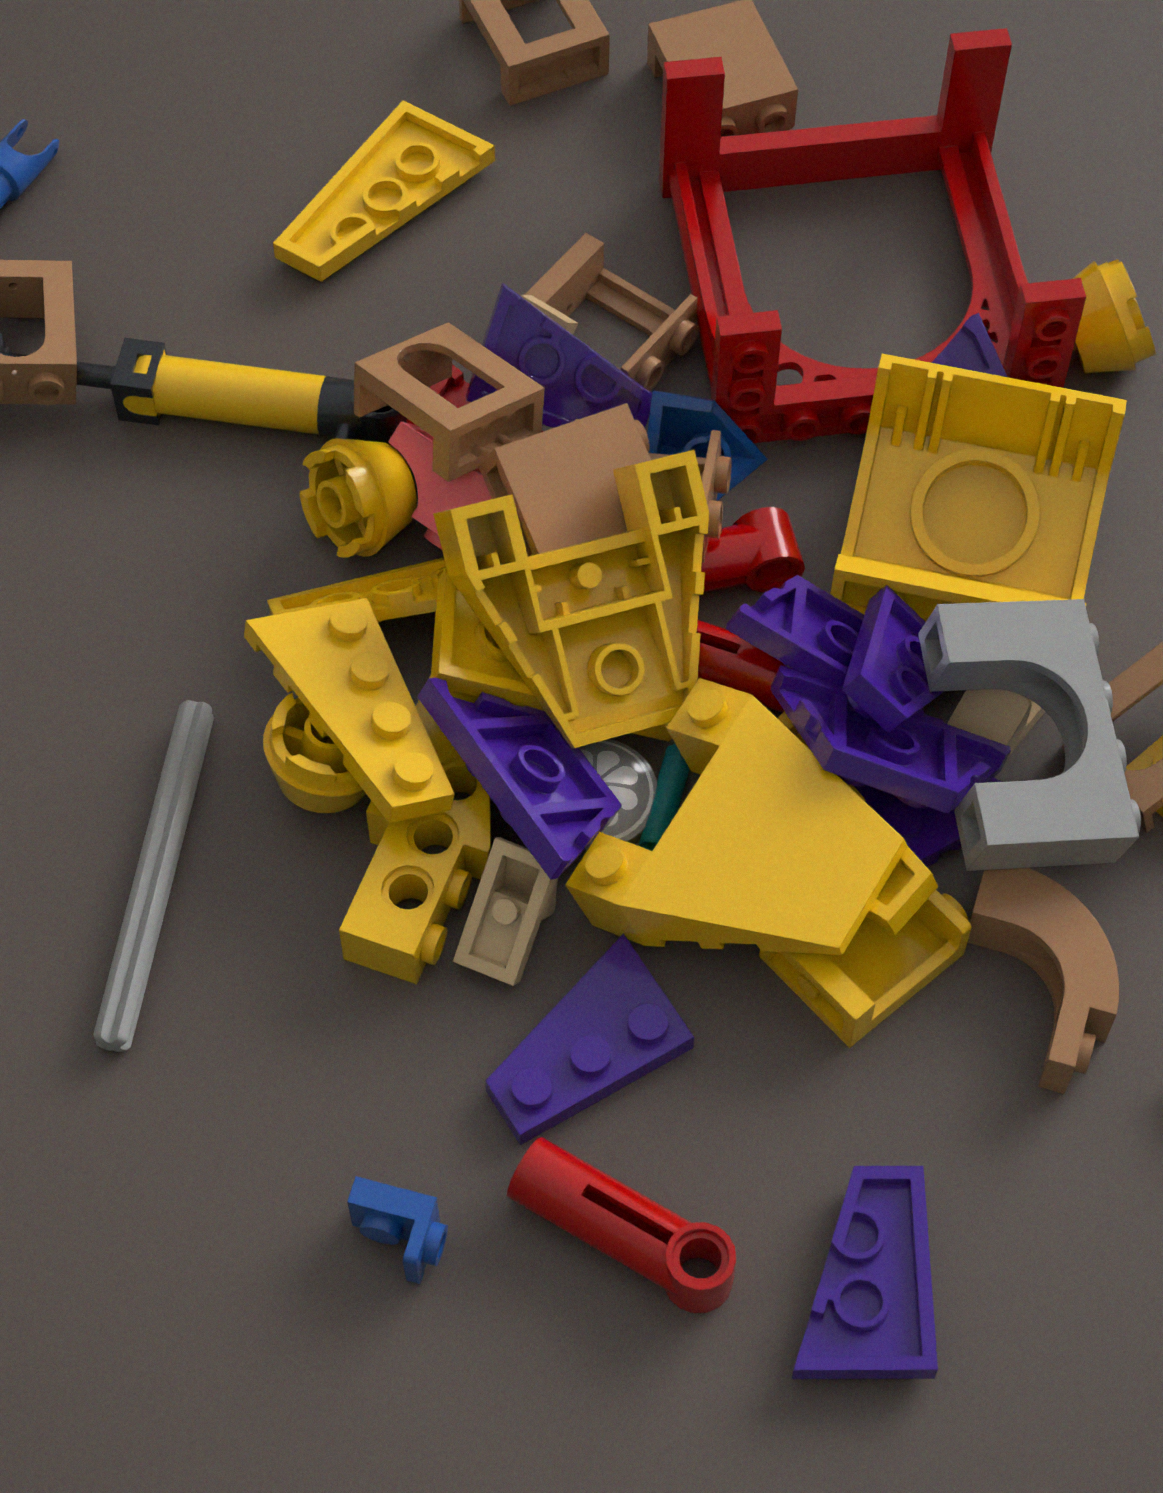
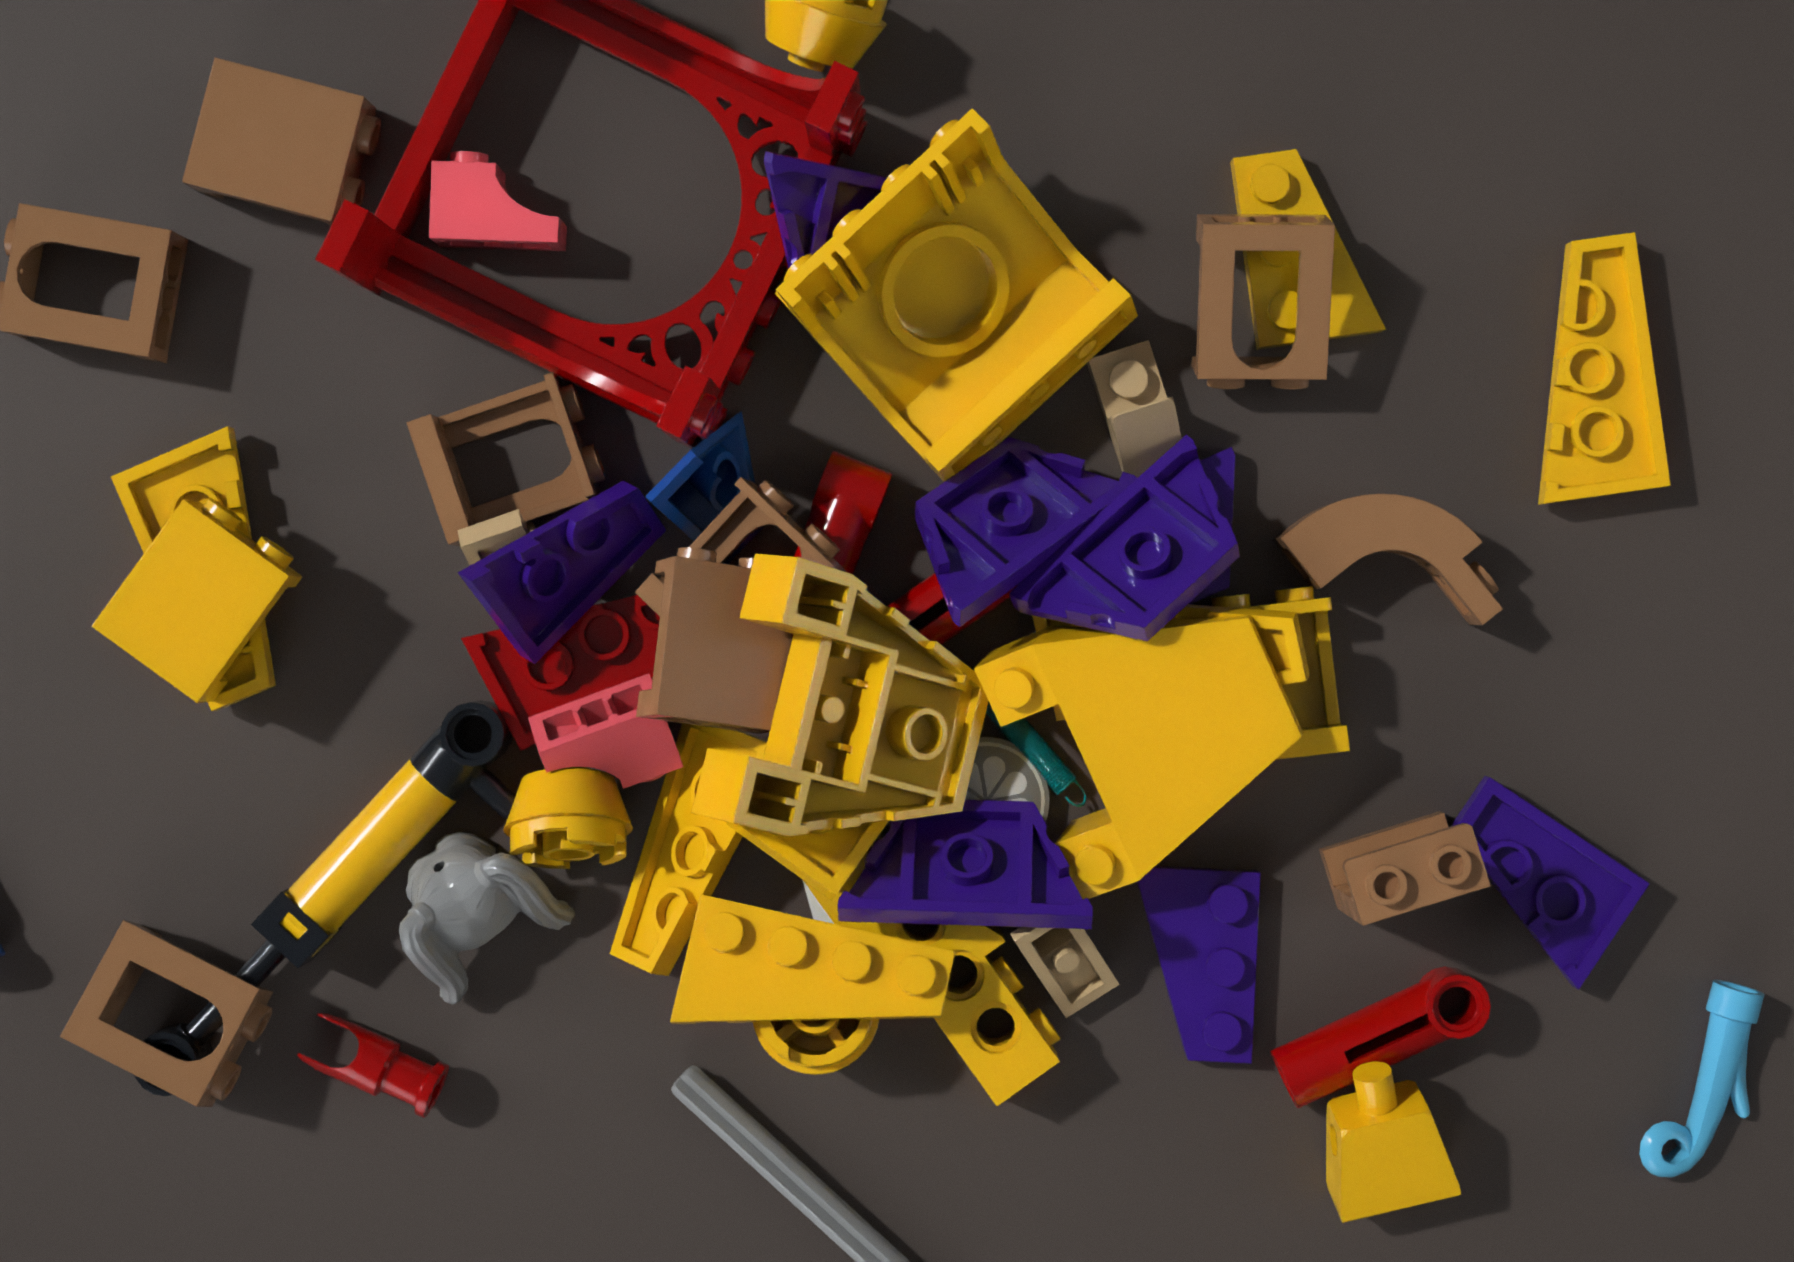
camera: 55 degrees left, 30 degrees up
blue bracket [347,1176,448,1284] -> none
medium nougat panel [354,322,545,482] -> none
dark purple wing [842,585,945,733] -> none
light grey arch [918,599,1141,871] -> none
none -> yellow panel [91,498,302,703]
none -> red piece [297,1013,449,1118]
none -> light grey hair [399,832,575,1005]
none -> coral arch [429,151,567,252]
none -> medium nougat panel [1319,811,1491,926]
none -> yellow torso [1326,1061,1461,1223]

